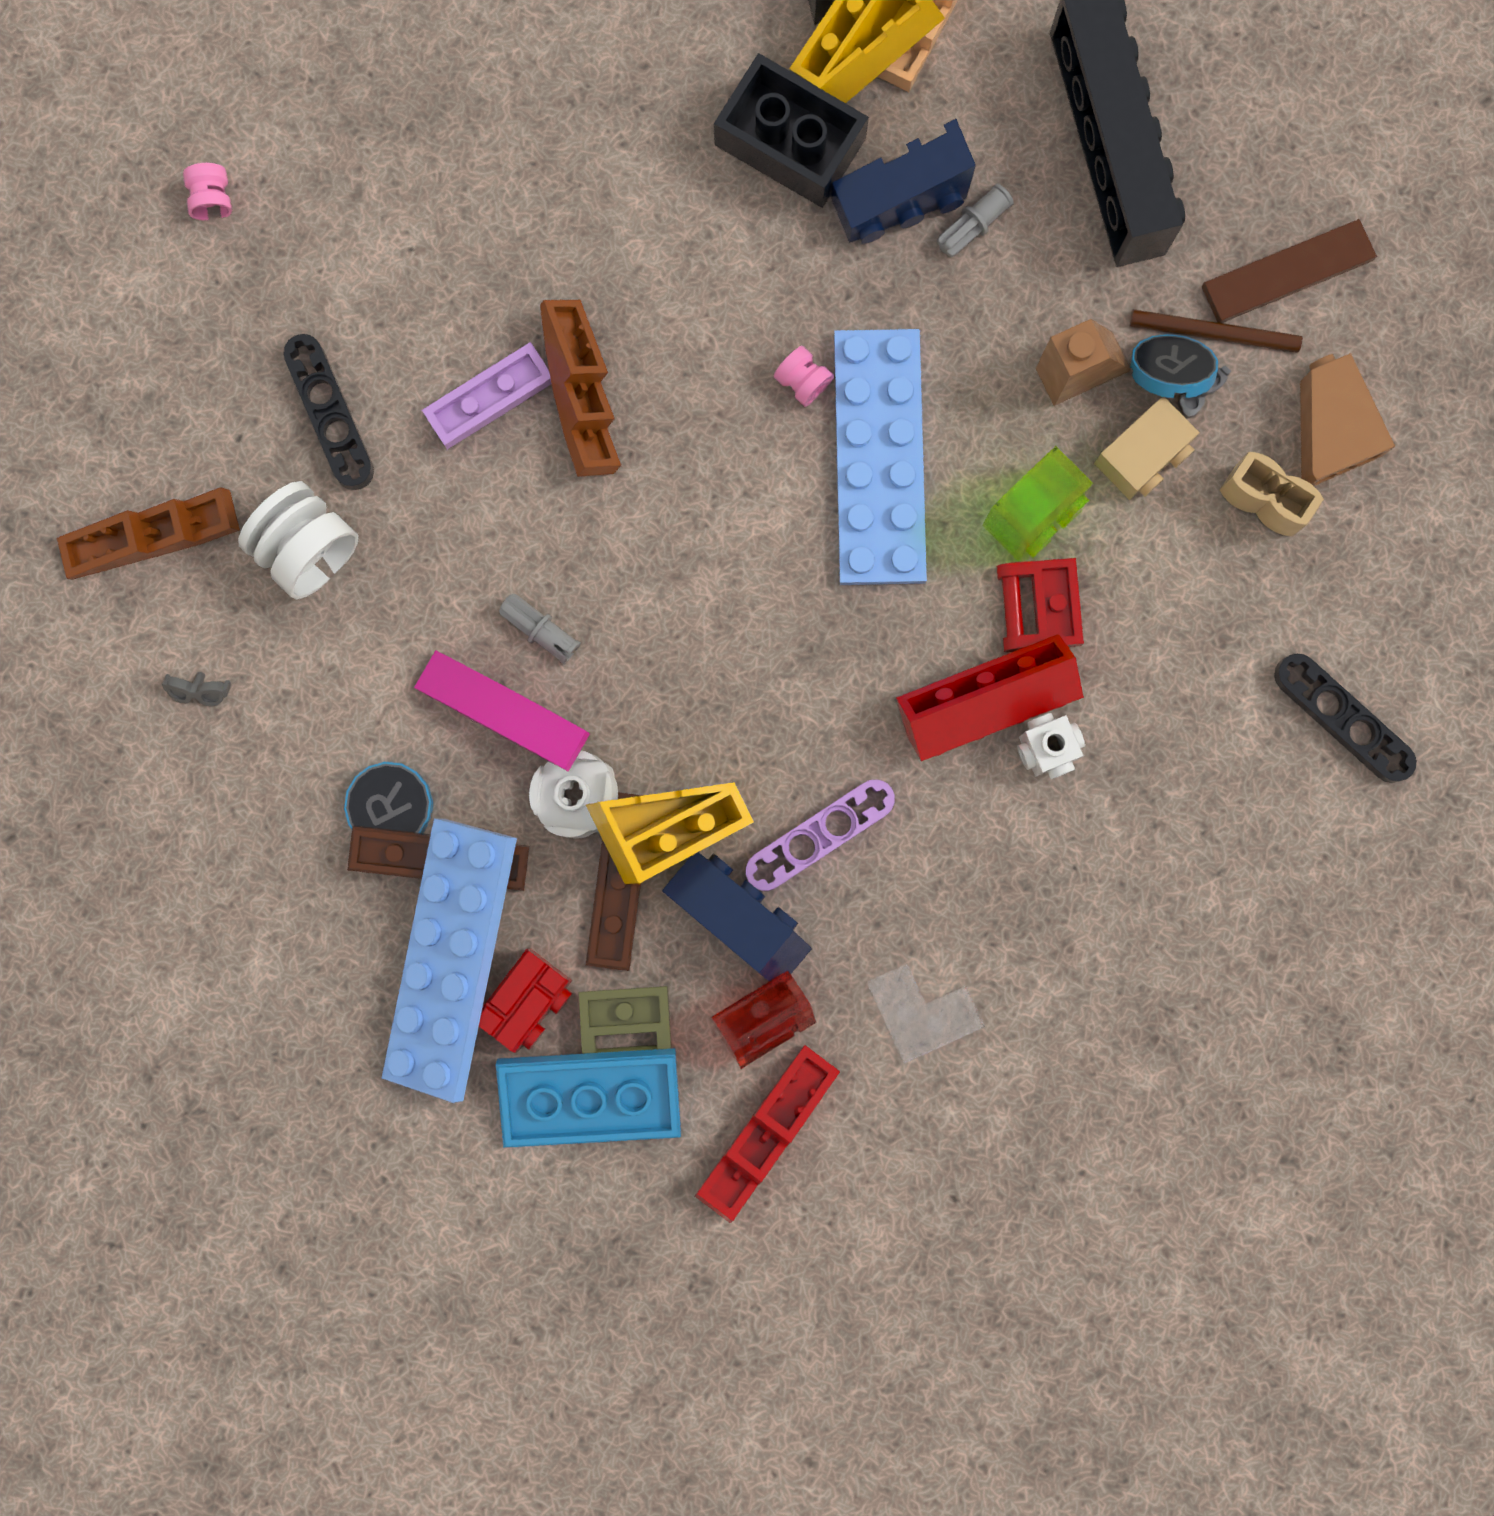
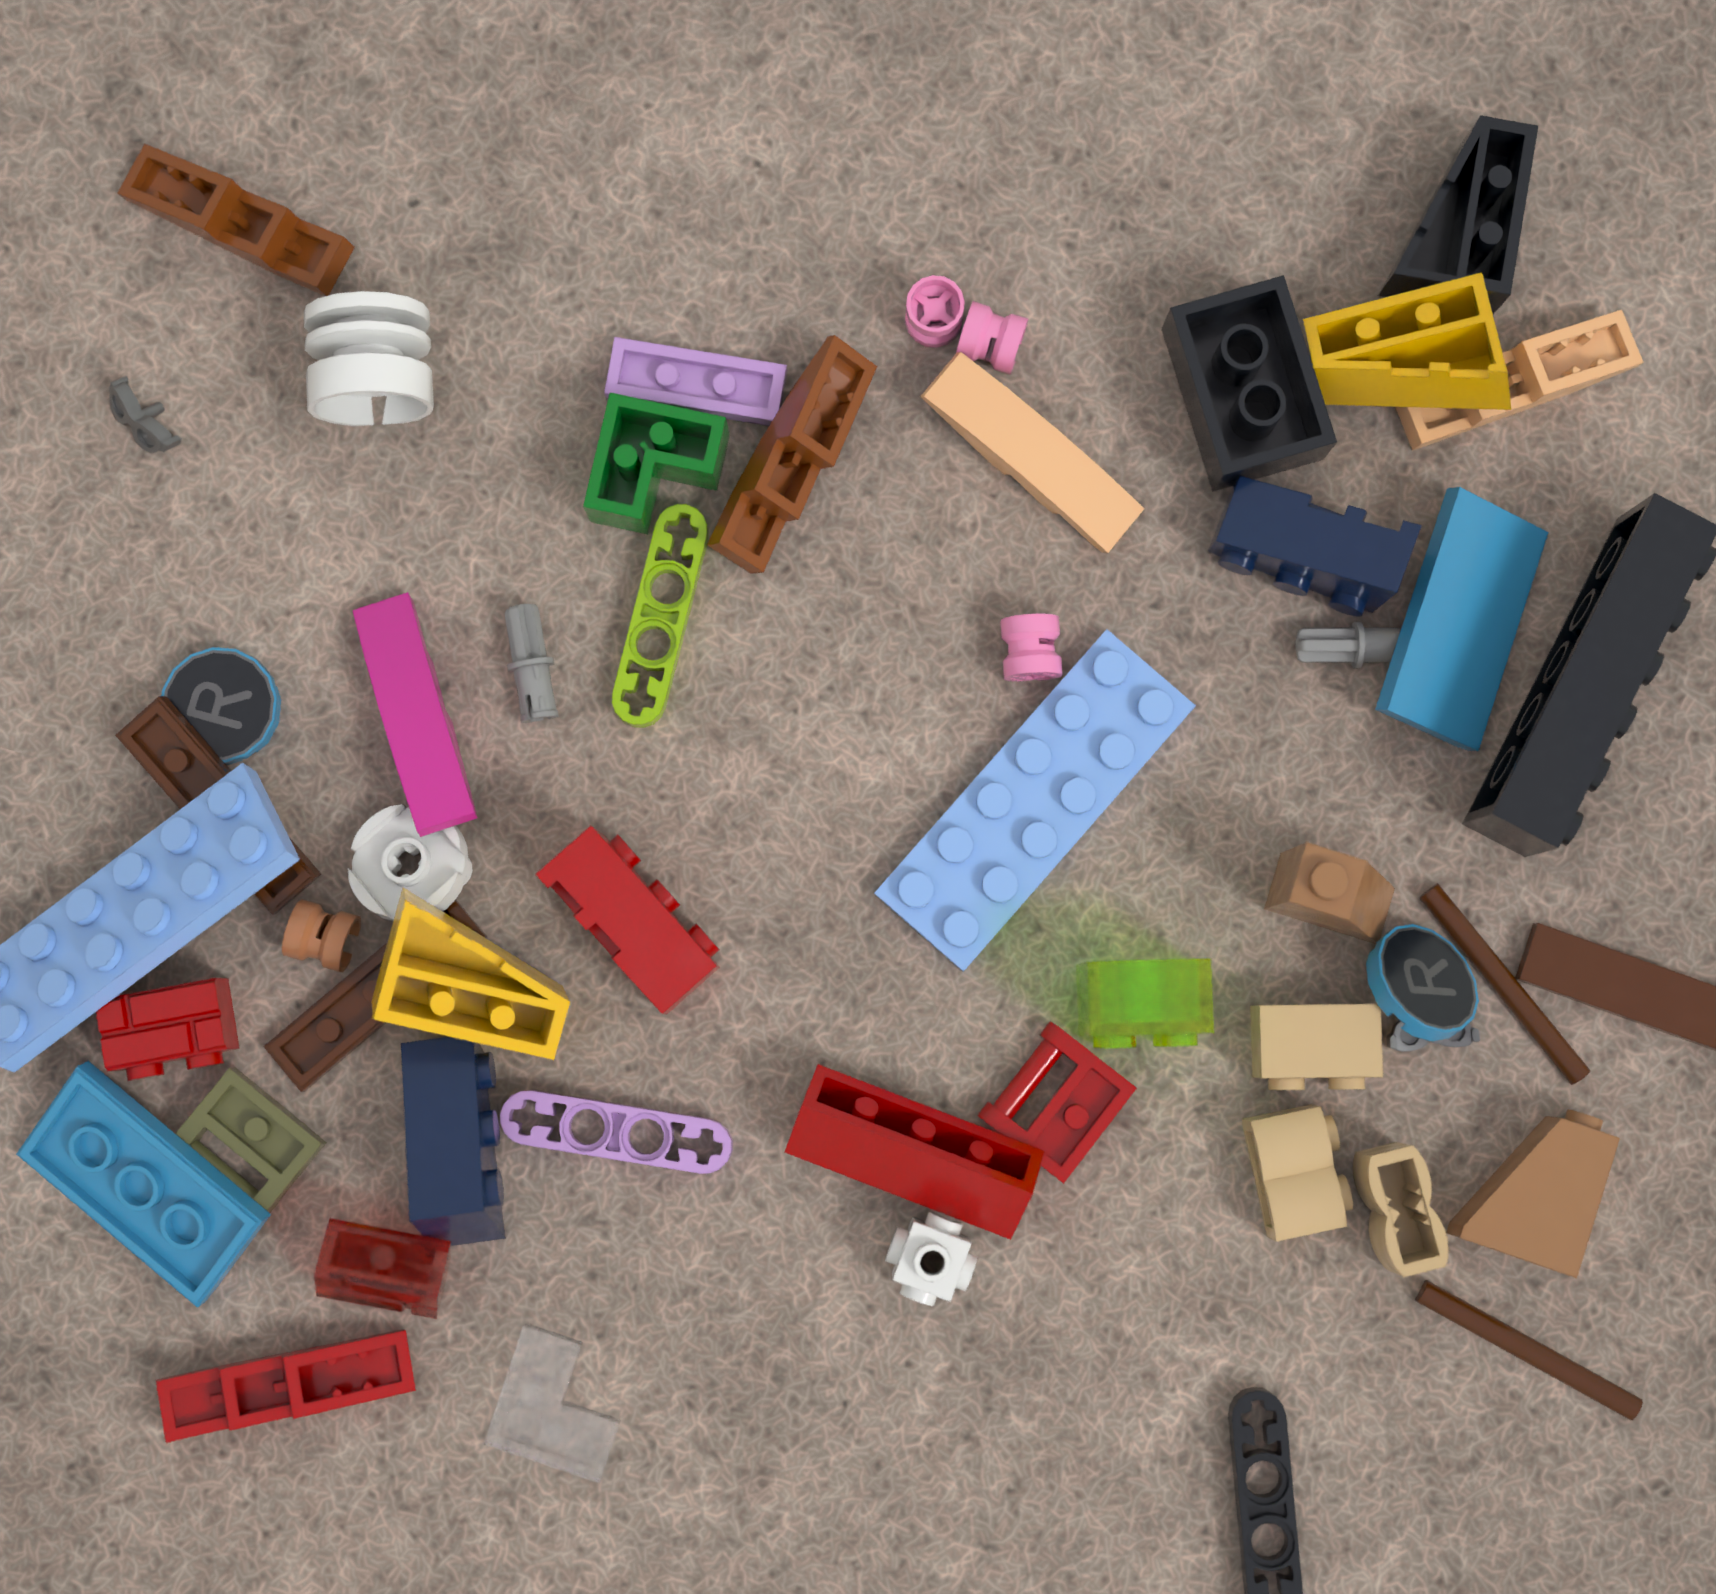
camera: 40 degrees right, 0 degrees up
black beam [283,334,374,490] -> none
none -> nougat wheel [282,899,361,973]
none -> red wedge [535,825,720,1015]
none -> green brick [583,393,730,535]
none -> lime beam [612,504,709,728]
none -> bright pink wheel [905,275,965,348]
none -> light nougat slope [920,352,1145,553]
none -> bright pink wheel [956,301,1028,375]
none -> tan brick [1242,1104,1353,1242]
none -> dark azure tile [1375,487,1549,751]
none -> reddish brown bar [1415,1280,1643,1420]

